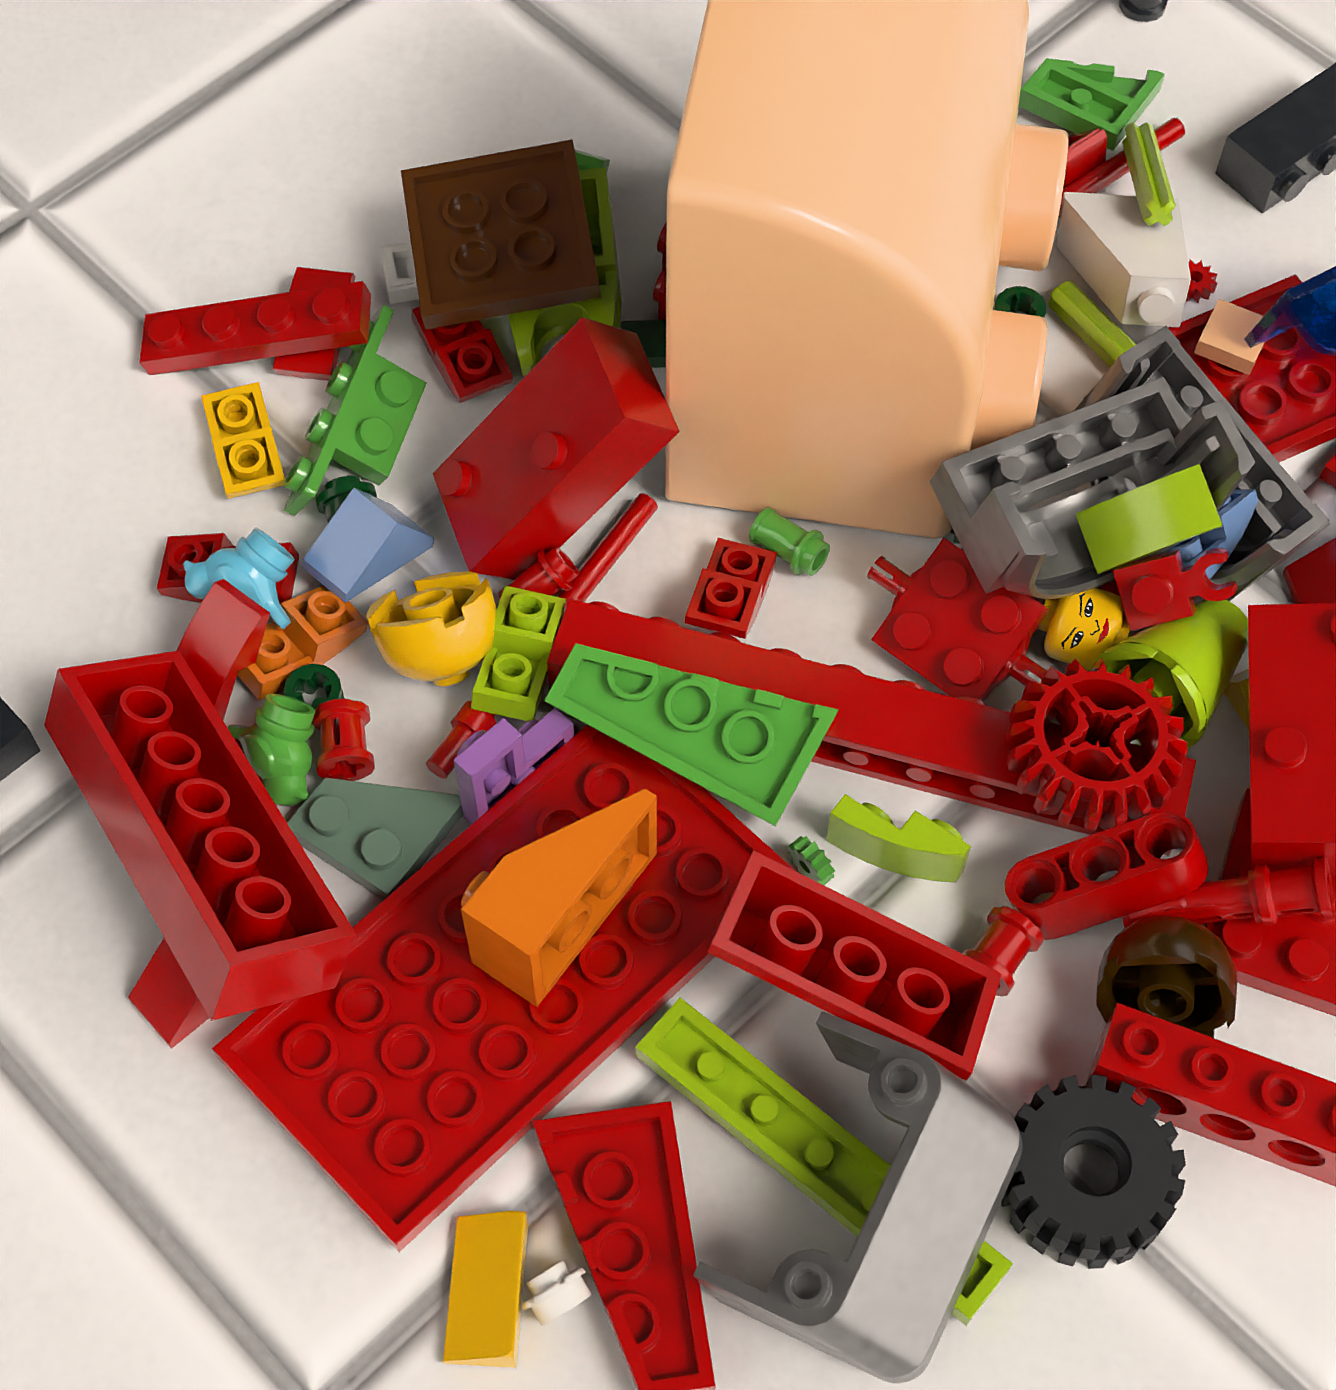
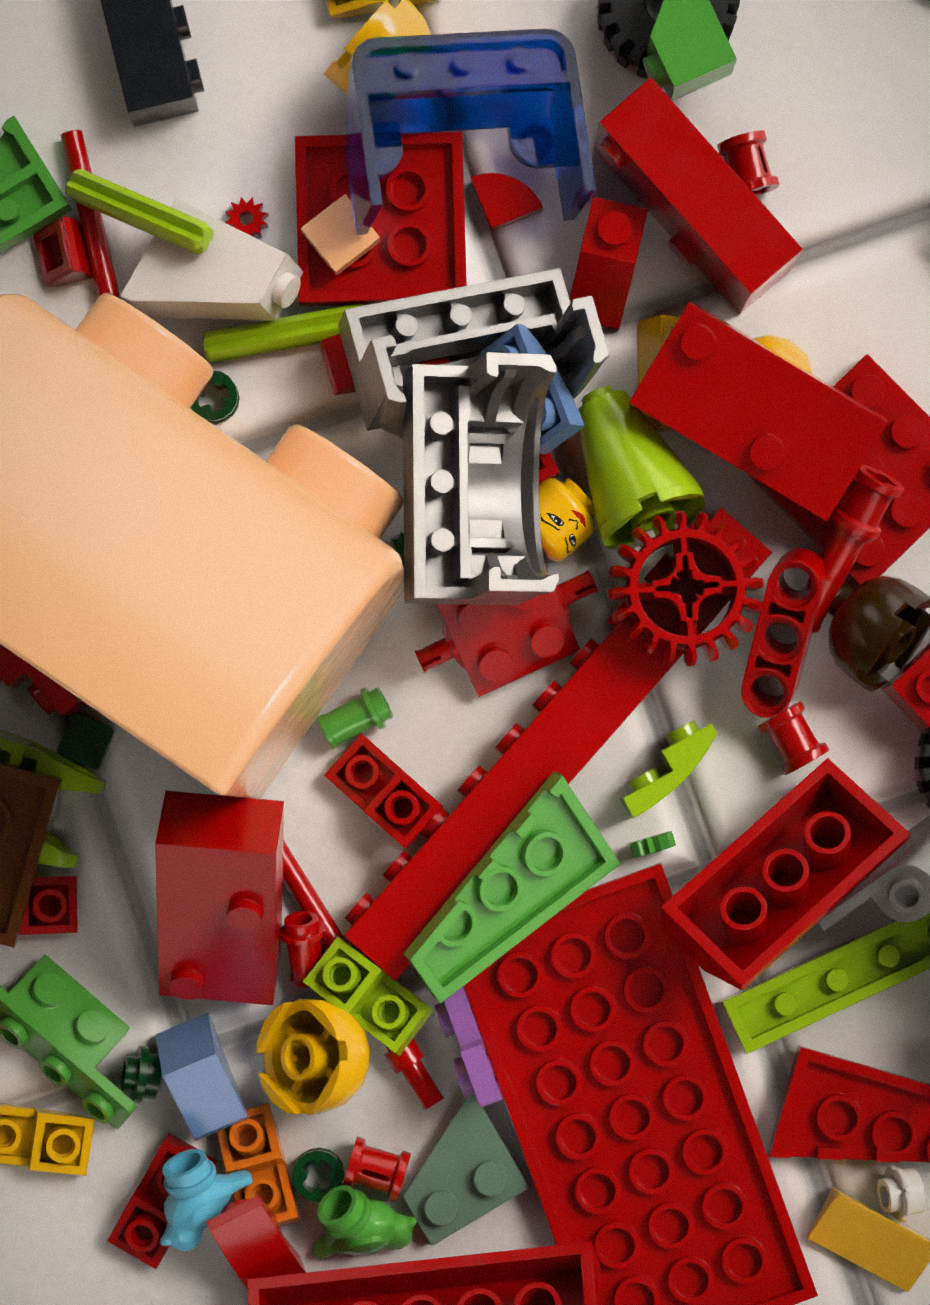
camera: 65 degrees left, 25 degrees up
orange slope [461,789,657,1007] -> none
lime slope [1076,464,1222,574] -> none
red plate [1113,548,1238,631] -> none

